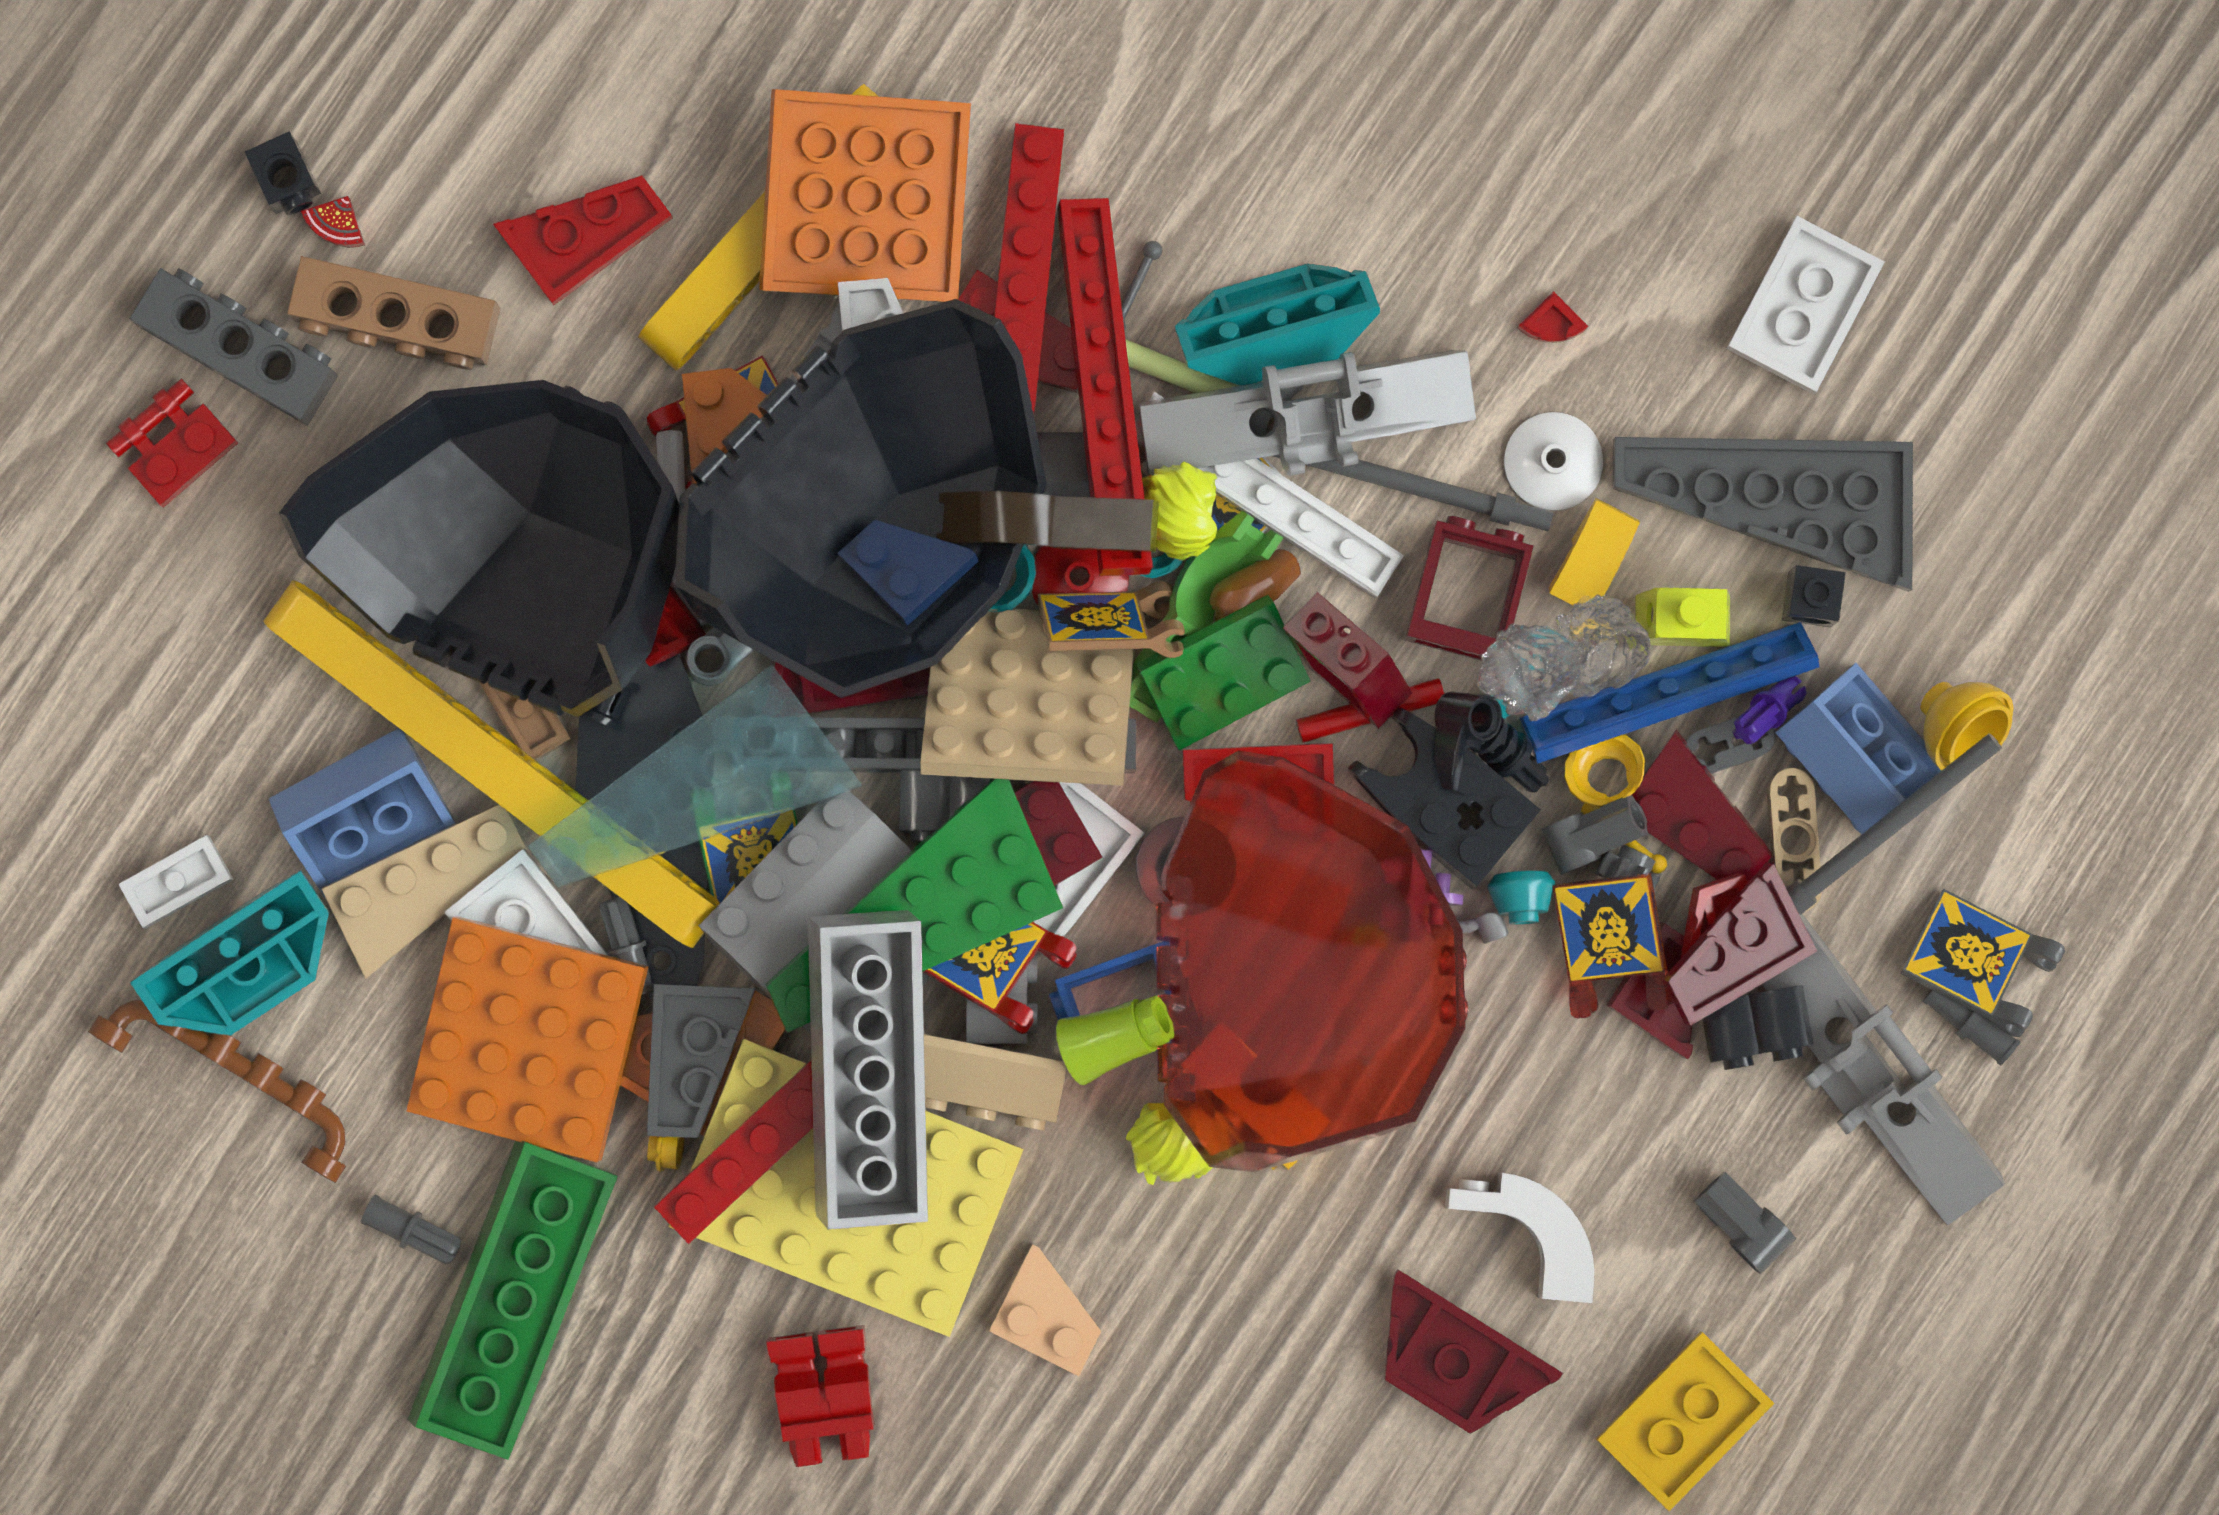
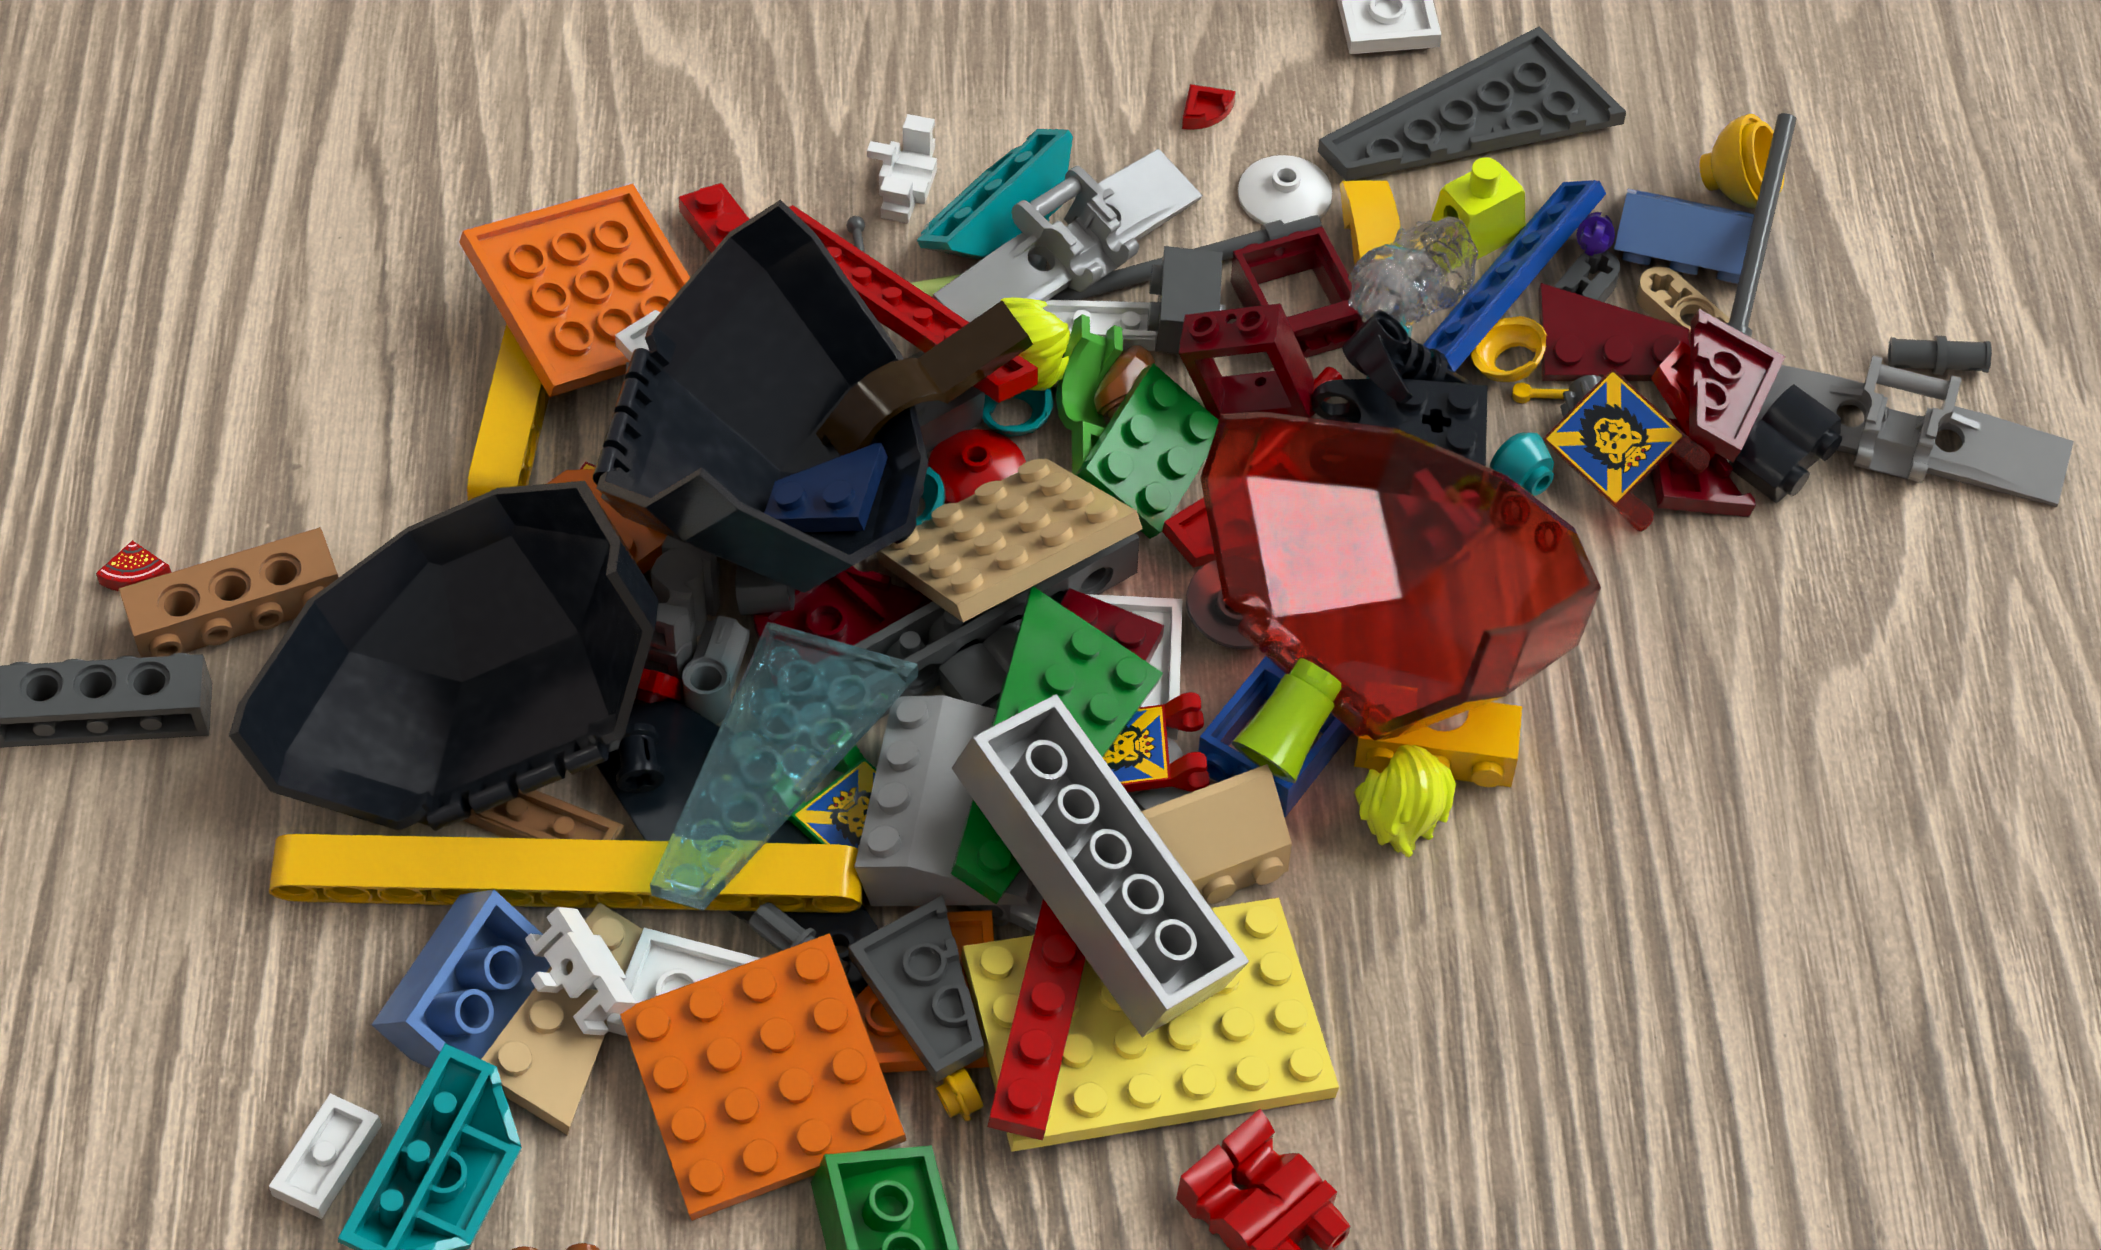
camera: 30 degrees left, 30 degrees down
red plate [106,378,238,508] -> none
black brick [245,131,321,215] -> none
red wing [493,175,673,306] -> none
light nougat wing [989,1244,1101,1376] -> none
flag [1038,581,1185,658] -> none
dark red wing [1384,1269,1563,1434] -> none
white arch [1445,1173,1594,1303] -> none
dark grey piece [1542,795,1648,875] -> none
yellow plate [1595,1331,1775,1511] -> none
dark grey piece [1693,1172,1796,1274] -> none
black brick [1781,565,1846,628] -> none
flag [1900,889,2065,1037] -> none
none -> white piece [525,907,637,1035]
none -> white piece [867,114,937,223]
none -> dark grey brick [1147,246,1223,354]

